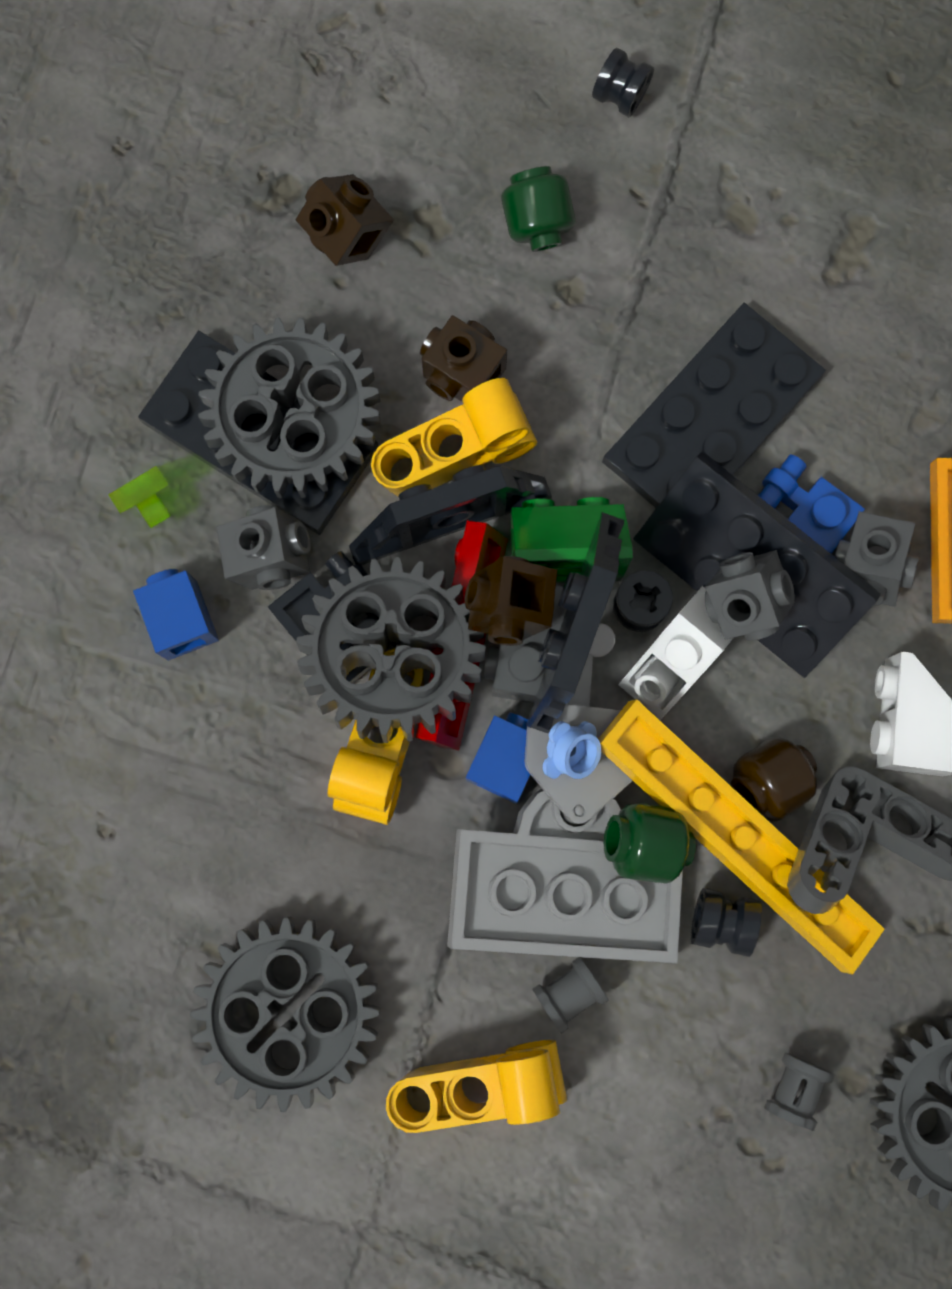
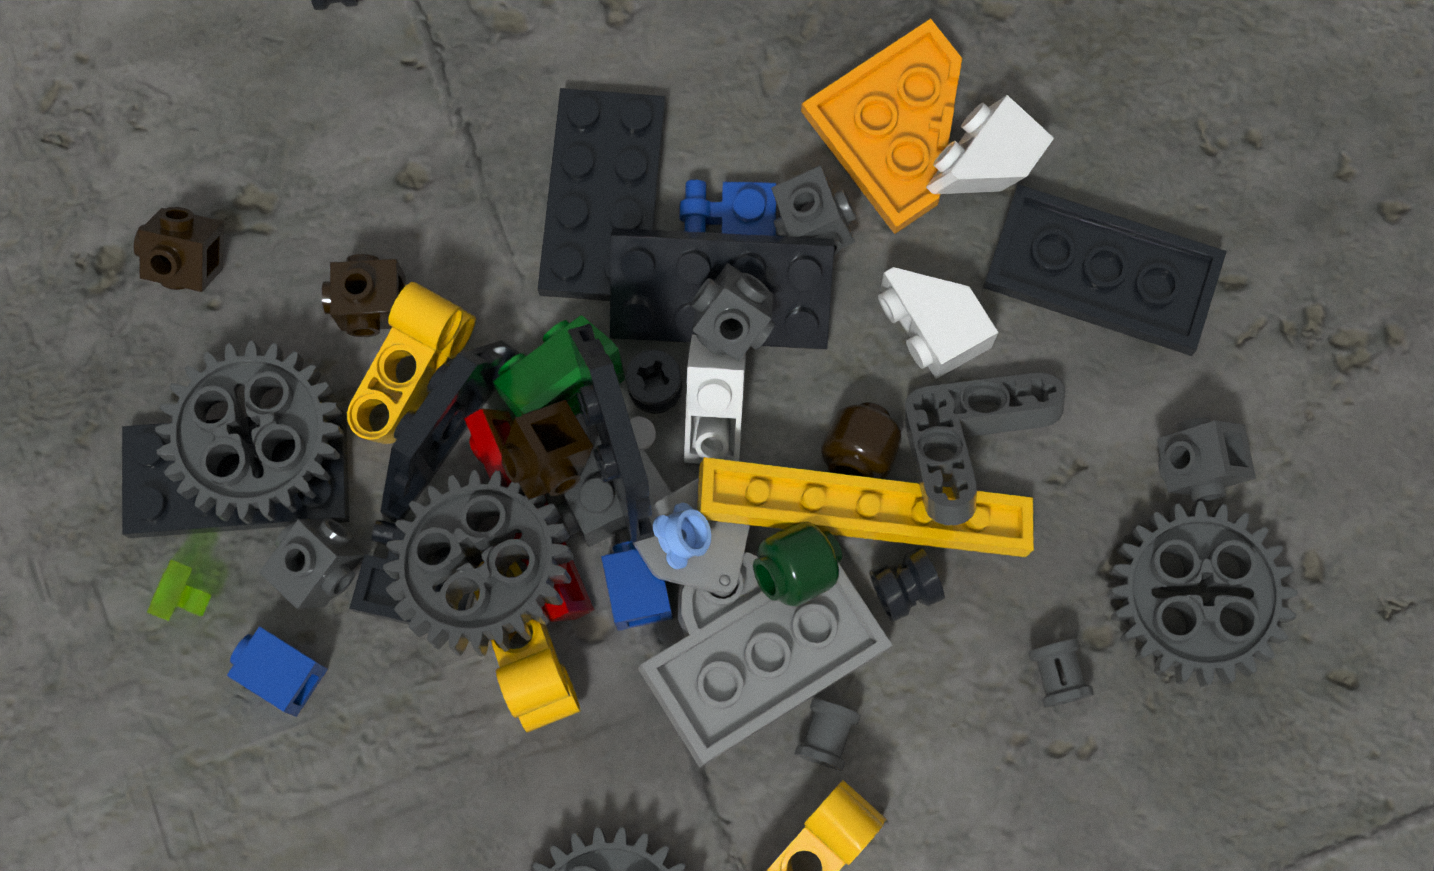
camera: 35 degrees left, 5 degrees down
dark green head [501,166,576,252] -> none

